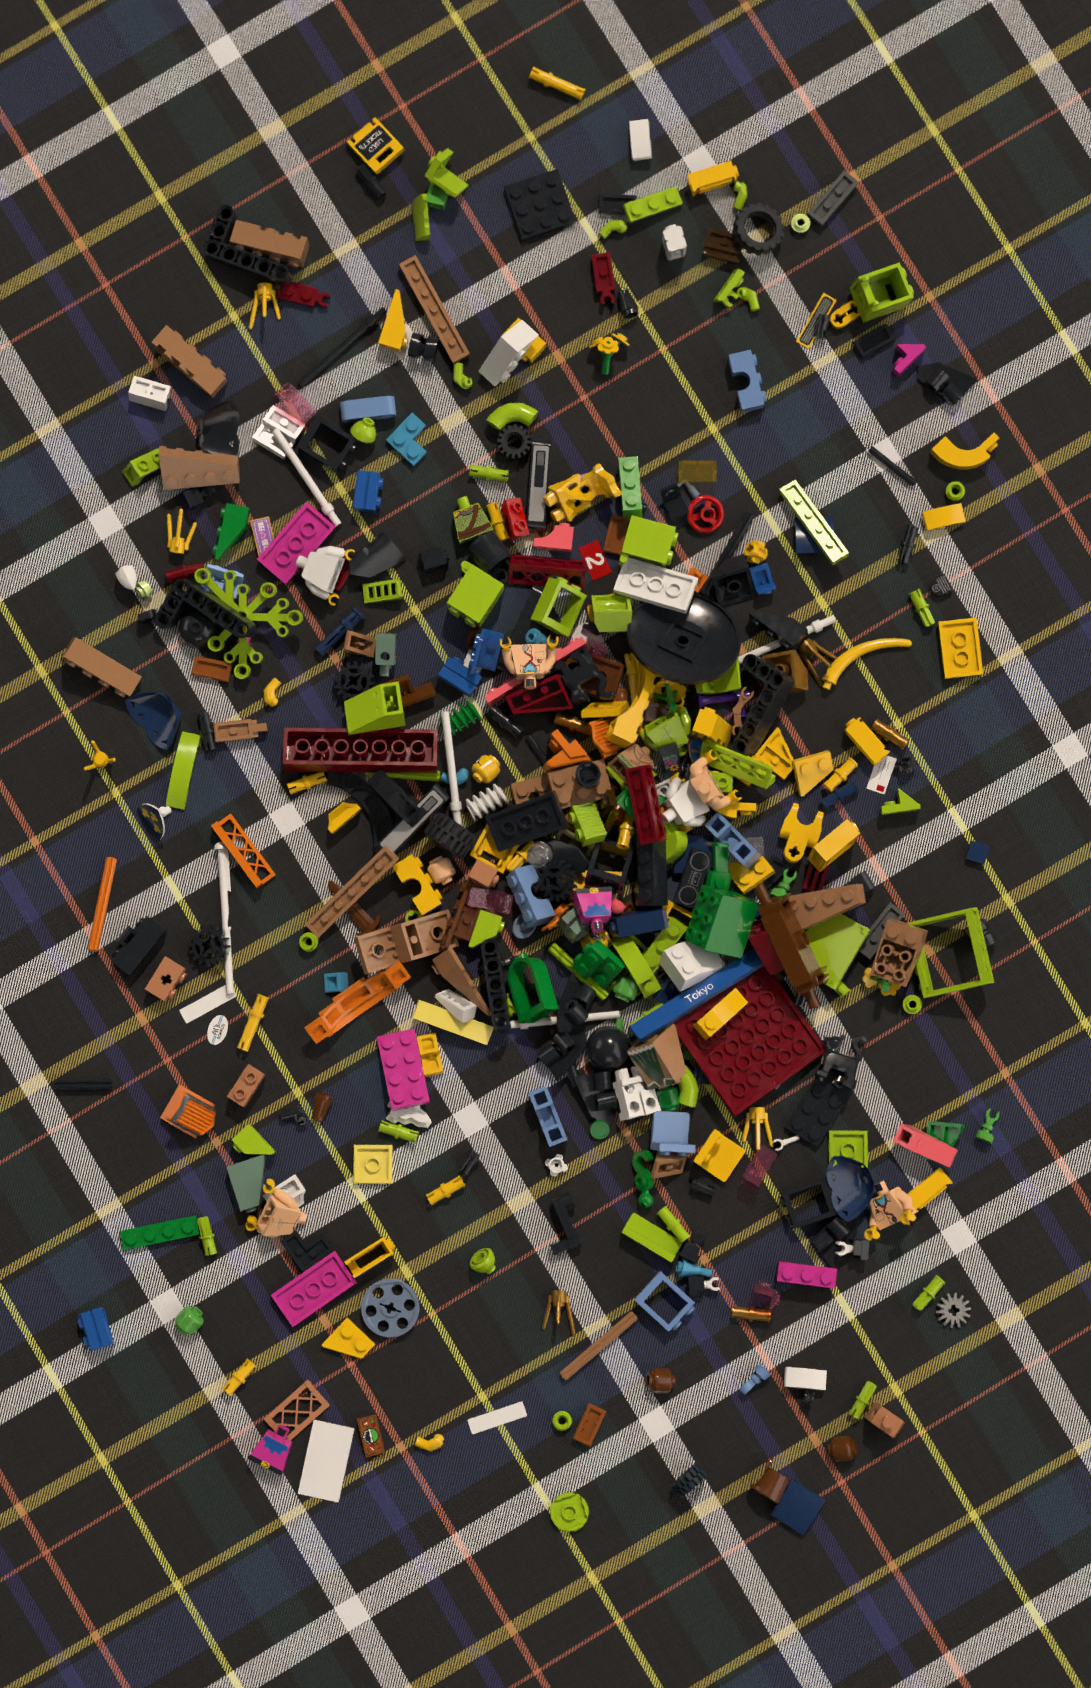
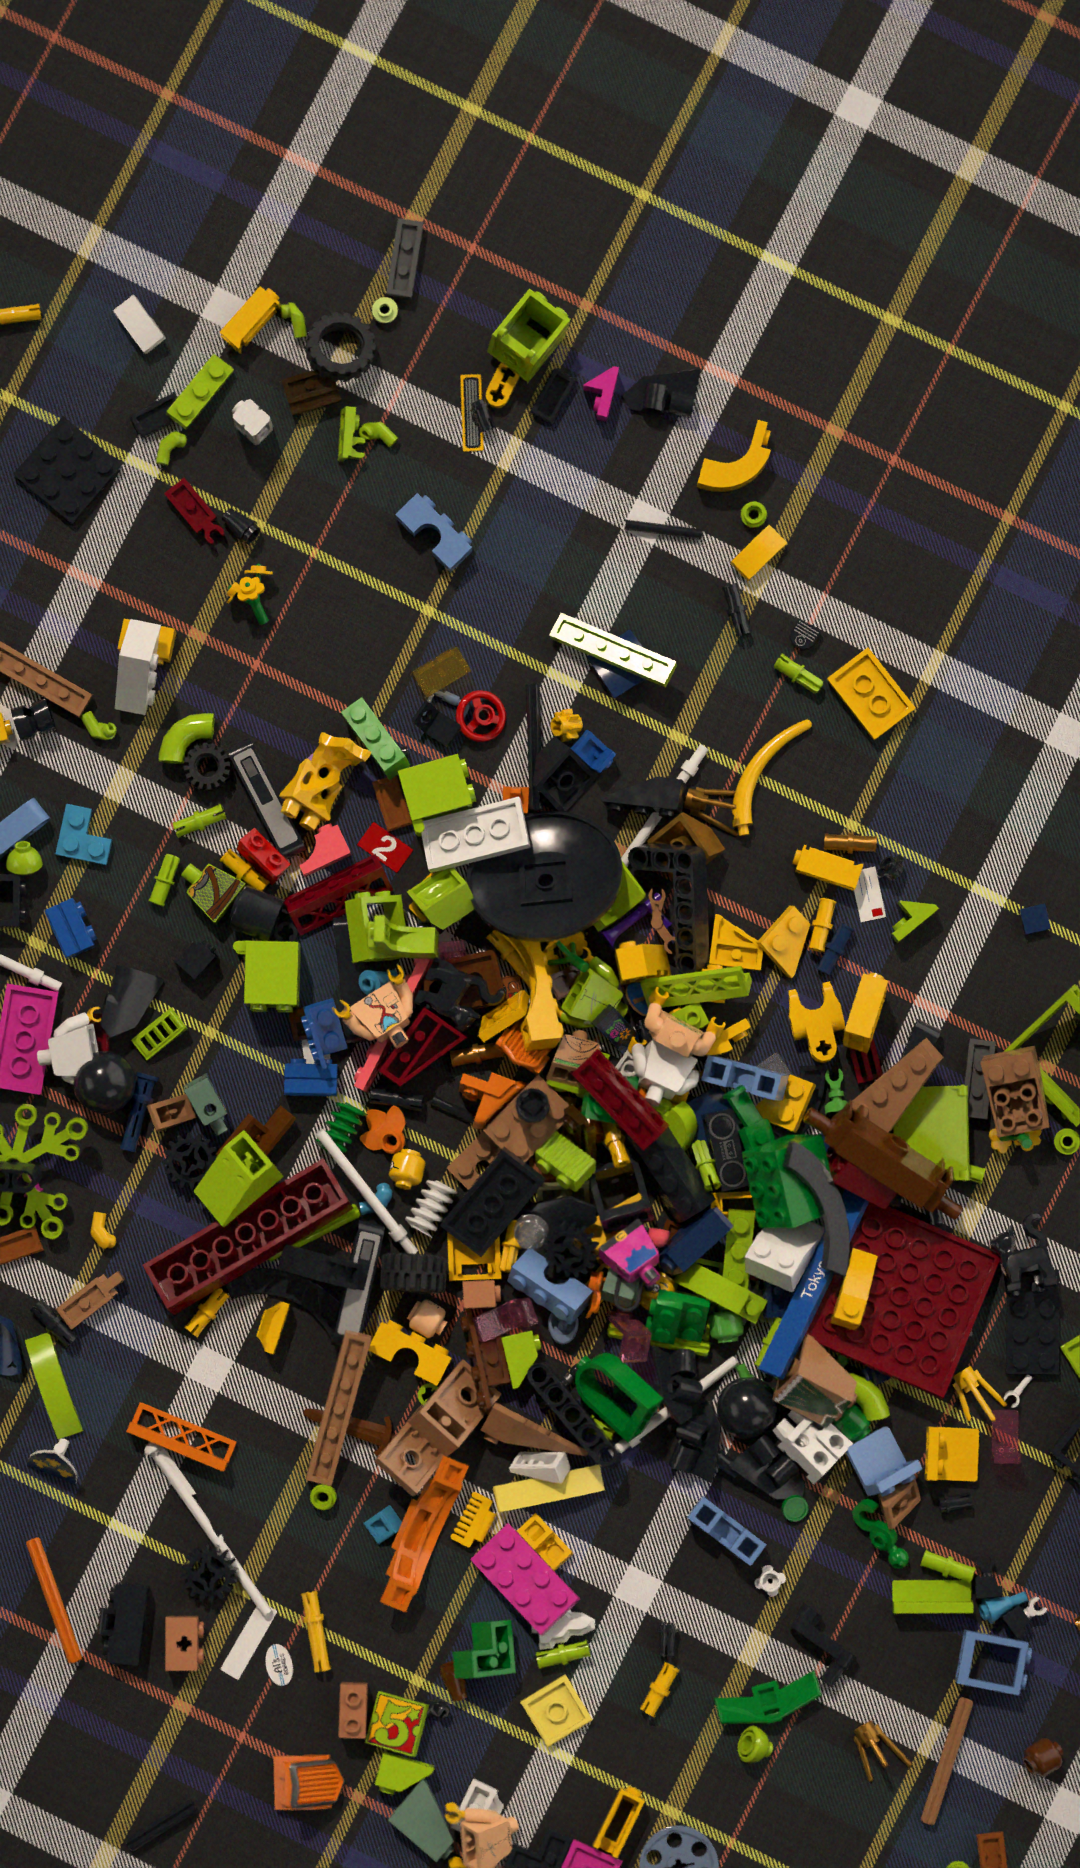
camera: 35 degrees left, 0 degrees up
none -> black piece [73,1051,136,1114]
none -> lime axle [148,854,180,906]
none -> orange plate [360,1105,406,1154]
none -> tile [365,1691,429,1757]
none -> lime arch [368,916,439,959]
none -> yellow piece [451,1492,497,1547]
none -> green brick [453,1620,516,1679]
none -> clear pink bracket [606,1309,652,1363]
none -> lime axle [691,1140,721,1191]
none -> green plate [713,1669,822,1724]
none -> black tile [782,1141,849,1276]

